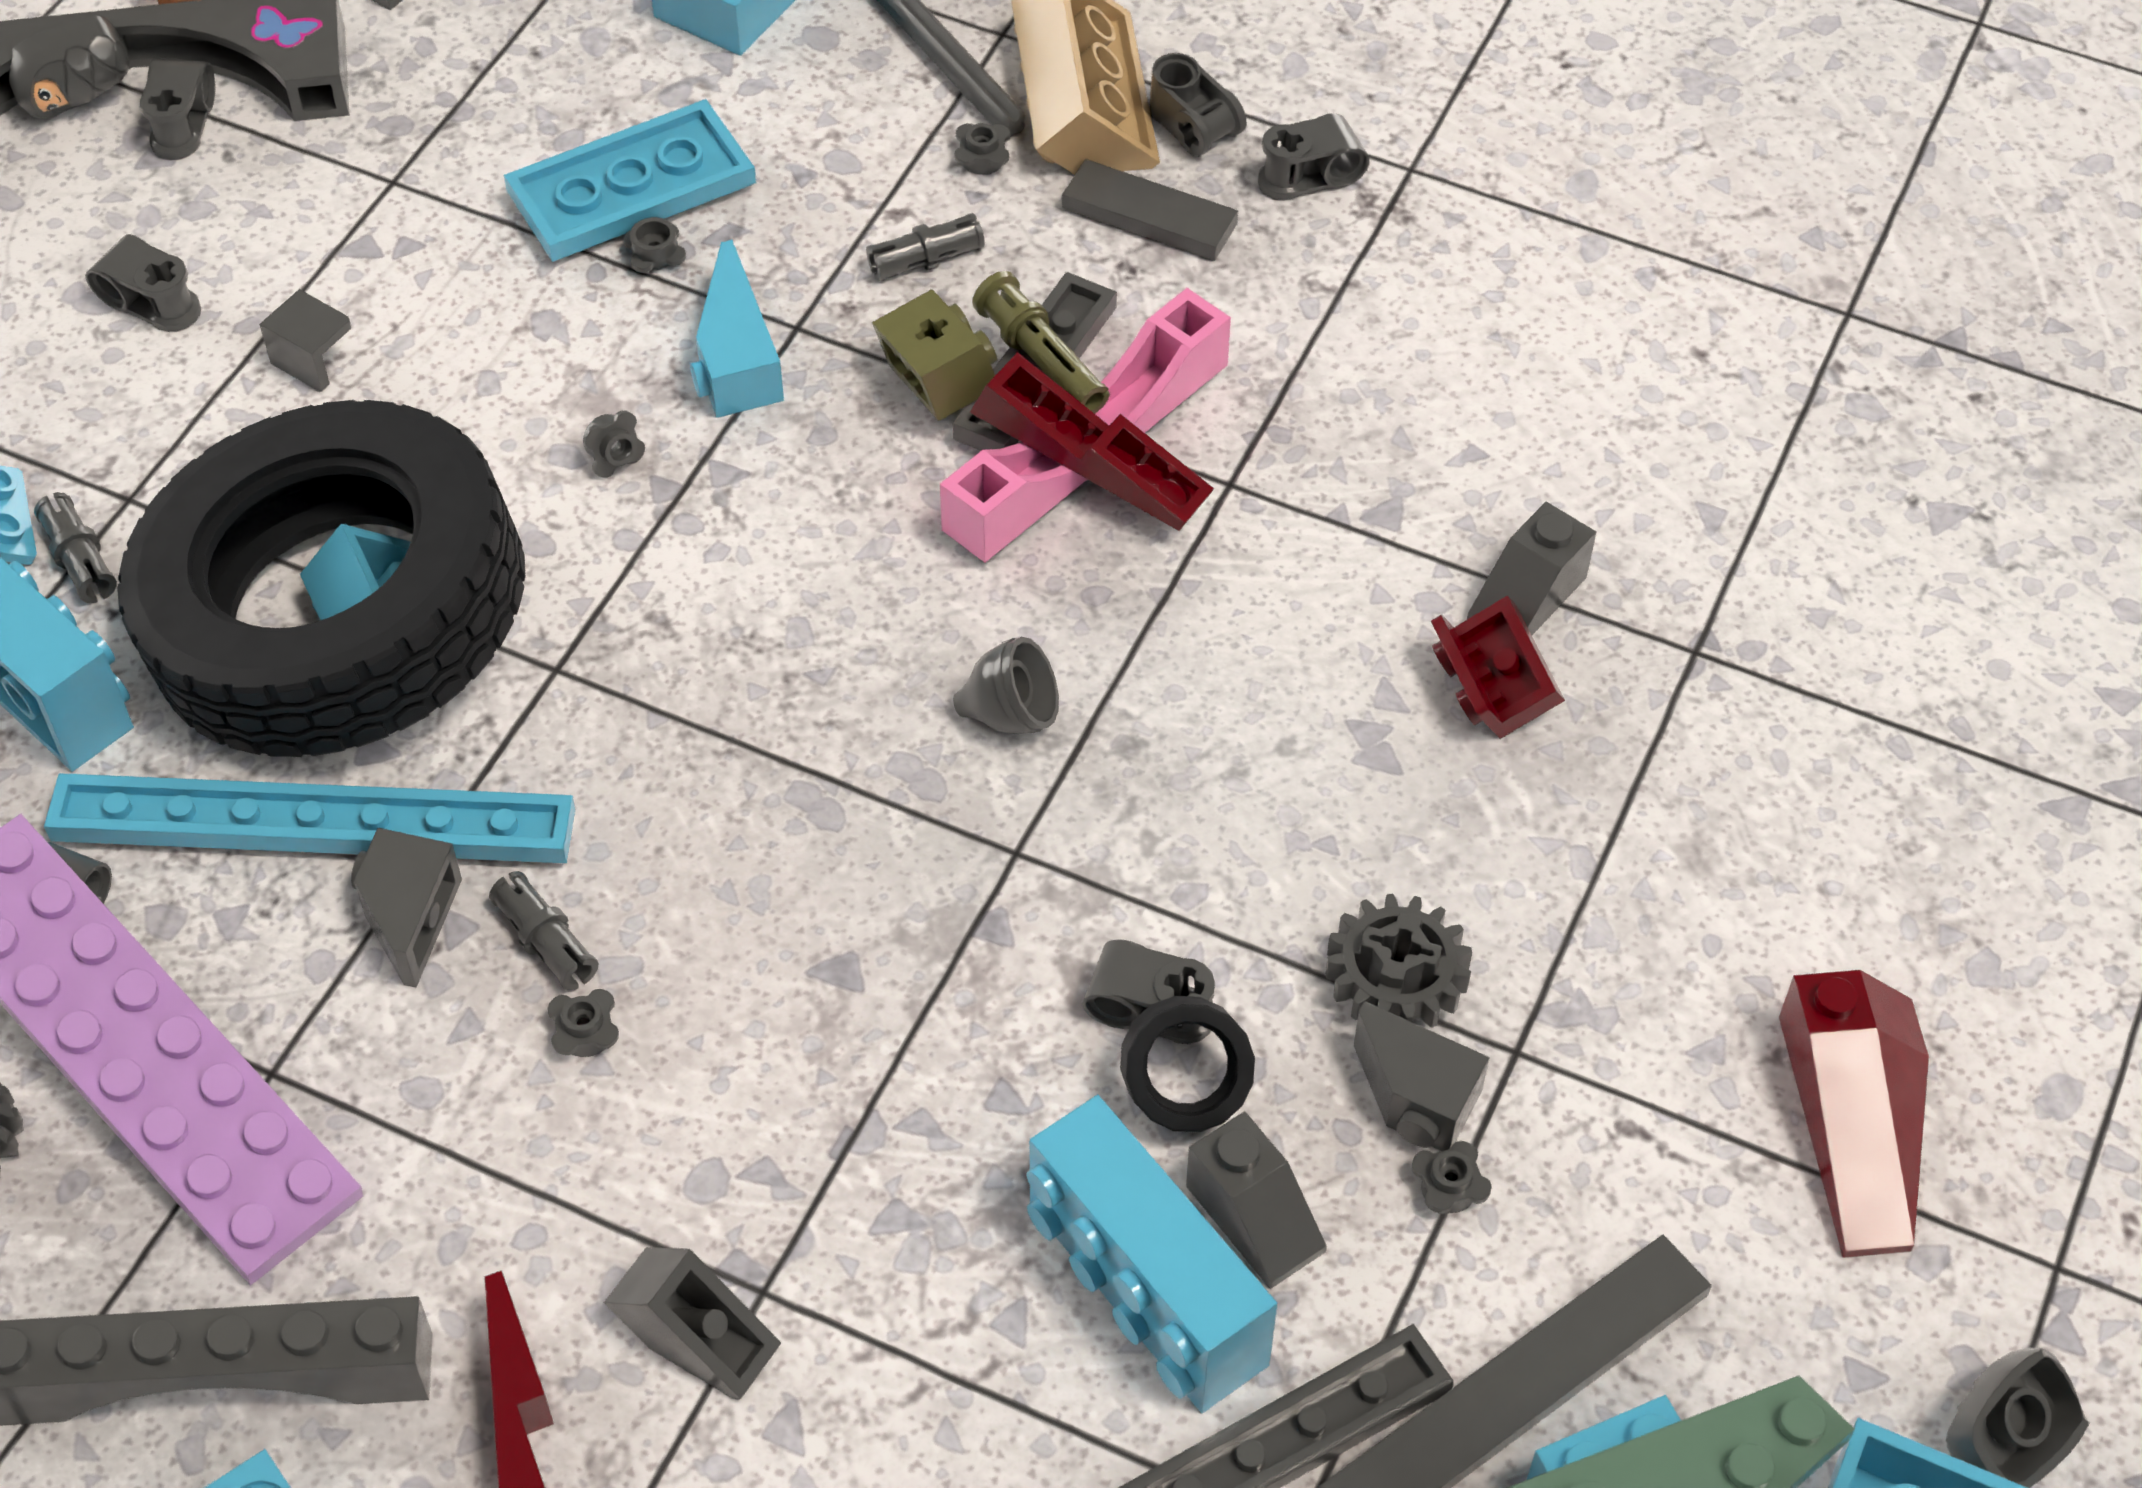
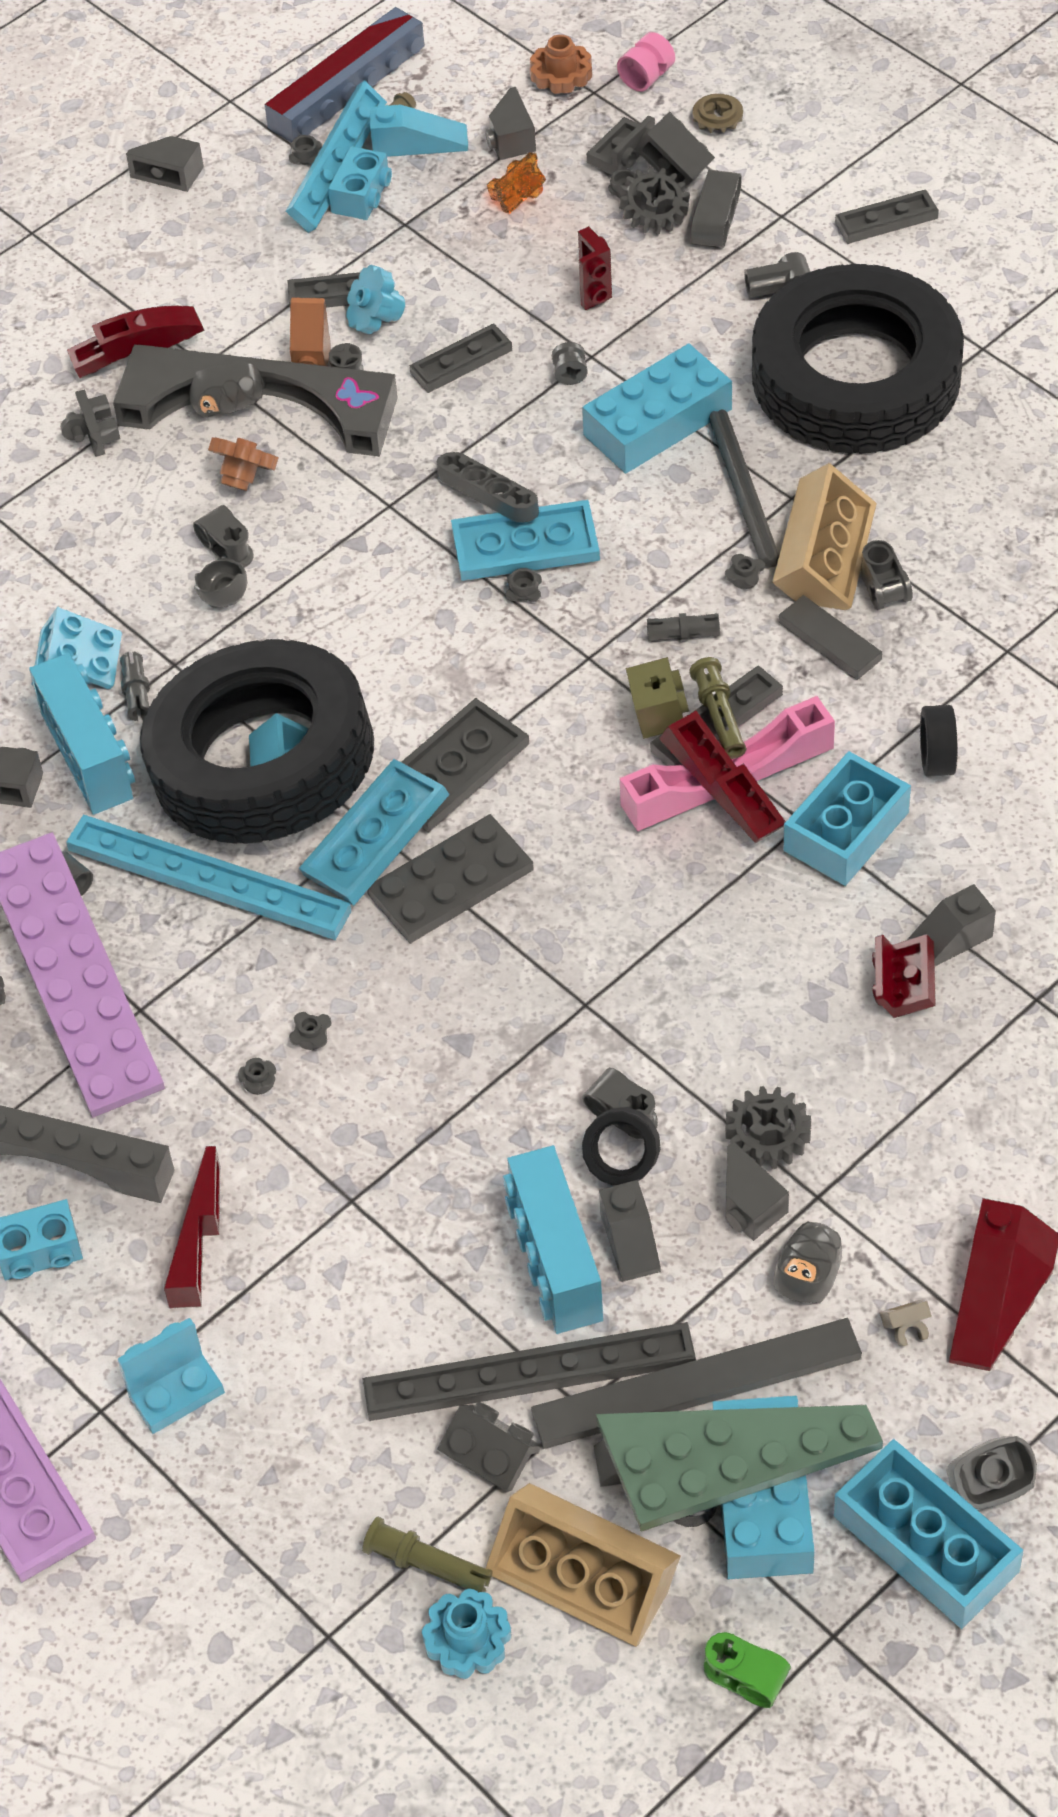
camera: 25 degrees right, 0 degrees up
dark grey piece [140,60,216,160] -> none
dark grey panel [259,289,351,392] -> none
dark grey slope [351,828,462,988] -> none
dark grey pin [489,871,599,991] -> none
dark grey plate [583,410,645,478] -> none
dark grey slope [604,1247,781,1400] -> none
medium azure slope [690,240,784,418] -> none
dark grey helmet [953,636,1059,734] -> none
dark grey piece [1258,113,1370,200] -> none
dark grey plate [1412,1141,1492,1213] -> none
none -> dark grey hair [194,559,248,607]
none -> nougat plant [208,437,279,491]
none -> dark grey plate [238,1058,276,1095]
none -> medium azure plate [299,759,450,906]
none -> dark grey plate [368,814,534,944]
none -> dark grey plate [401,698,530,833]
none -> dark grey beam [436,452,539,522]
none -> dark grey piece [773,1221,842,1303]
none -> medium azure brick [783,751,911,886]
none -> tile [879,1300,932,1346]
none -> black tyre [920,705,958,776]

